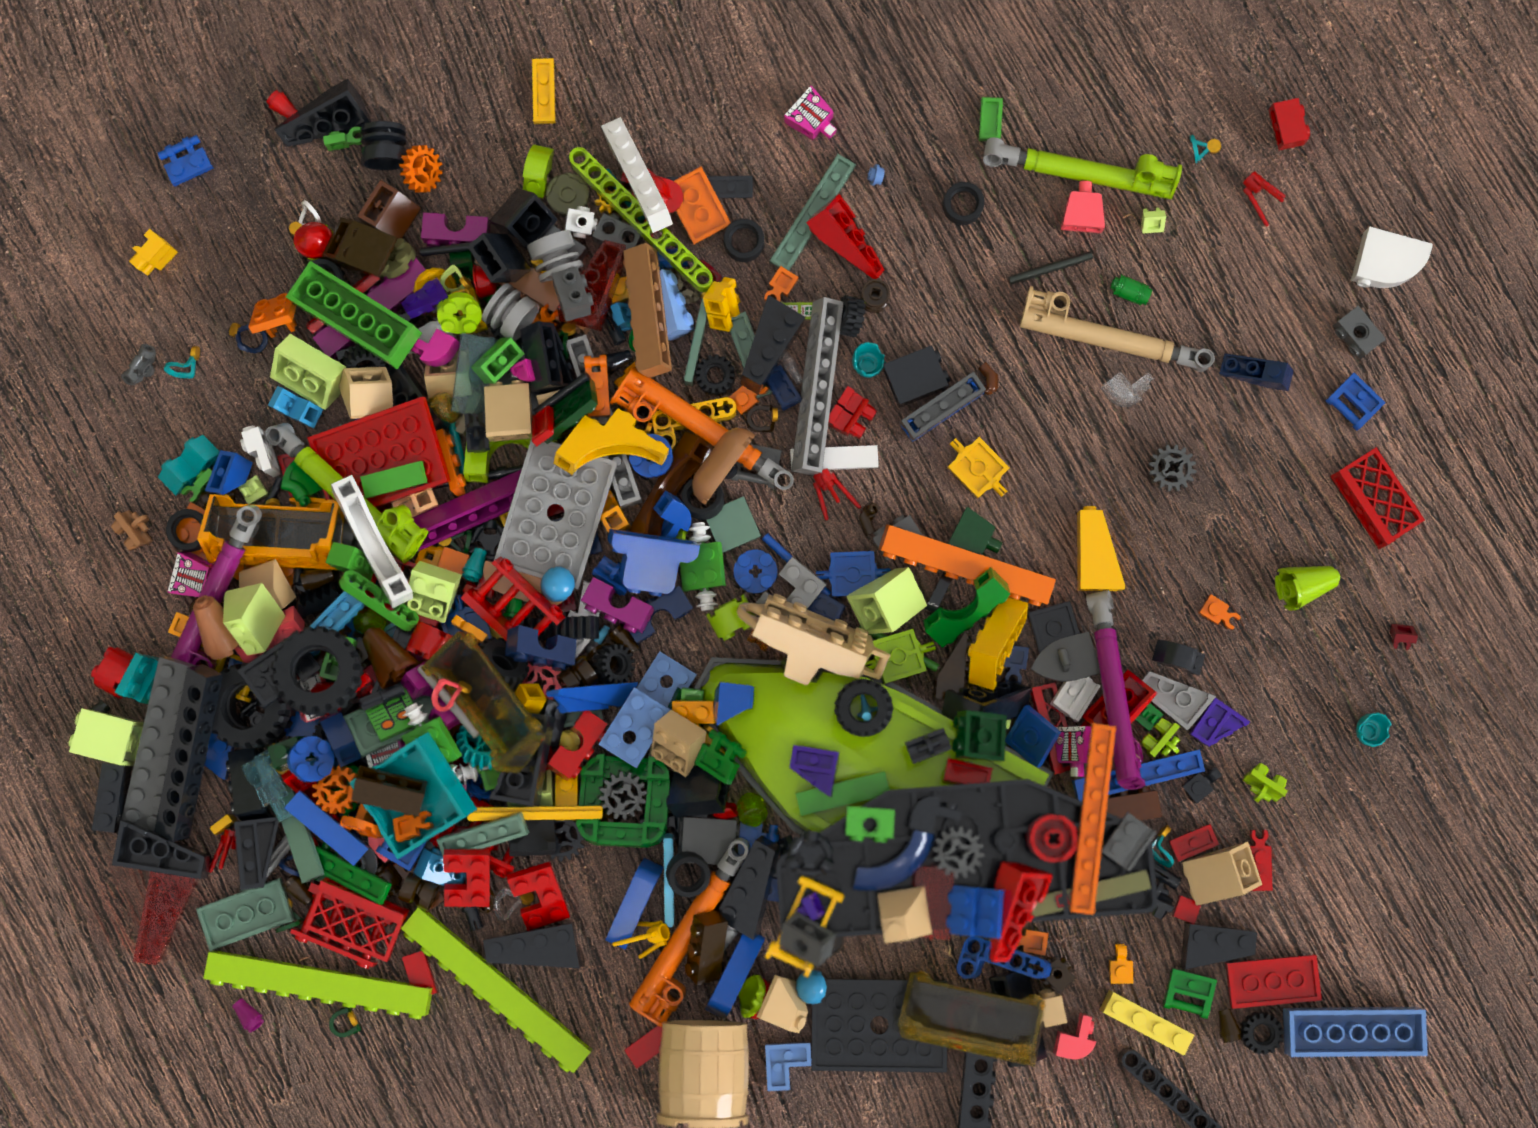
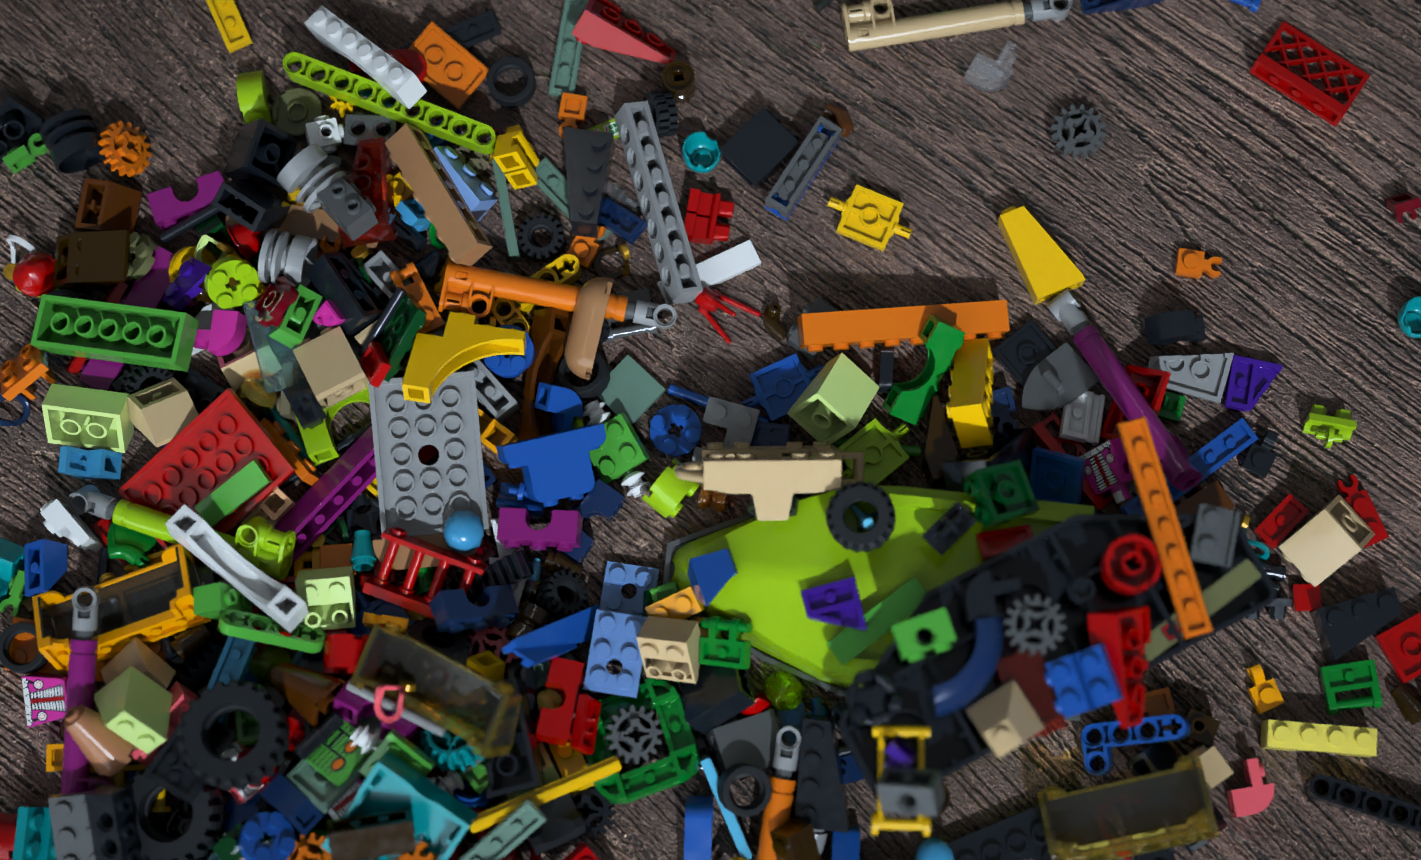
camera: 20 degrees left, 5 degrees down
yellowish green tile [238,475,268,504] -> none
dark green torso [948,507,1003,555] -> none
lime hips [1140,718,1180,757] -> none
lime cone [1275,566,1340,611] -> none
none -> dark red plate [253,277,299,327]
none -> red plate [570,694,601,755]

